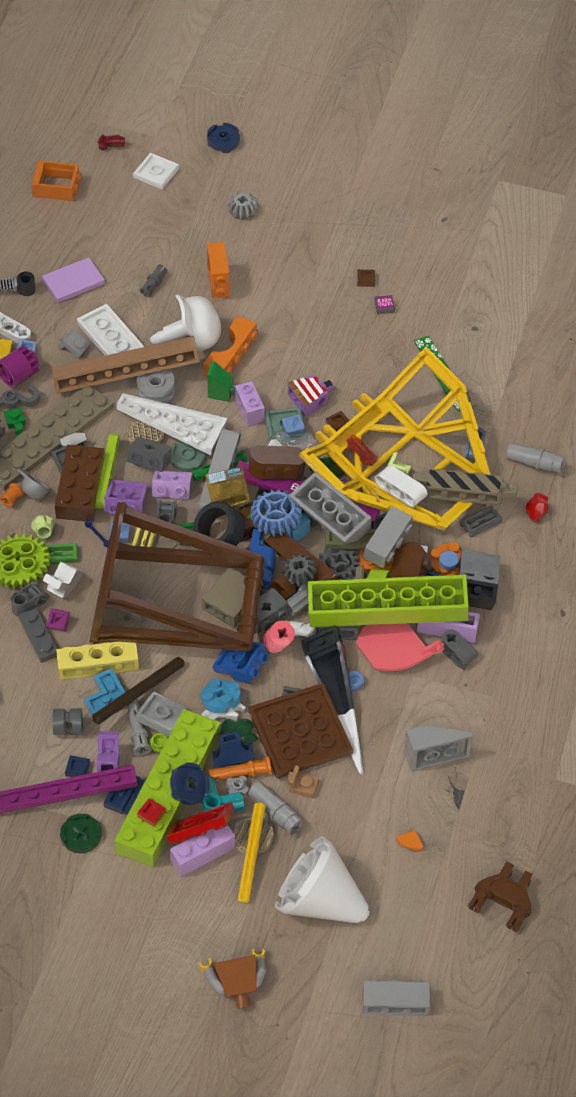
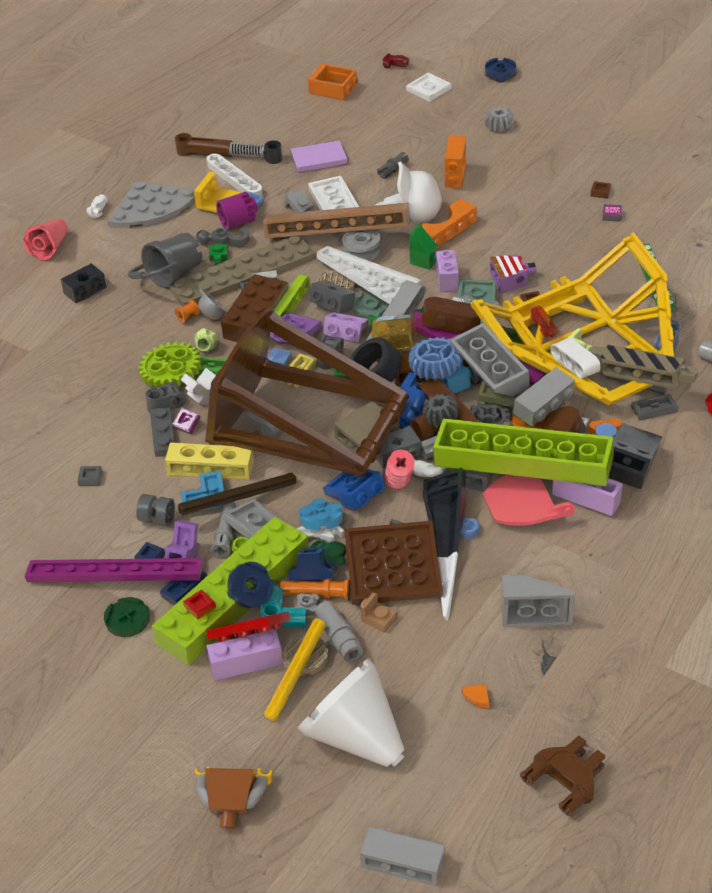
camera: 20 degrees right, 10 degrees down
medium blue tile [282,415,305,437] -> none
dark grey piece [442,630,477,669] -> none

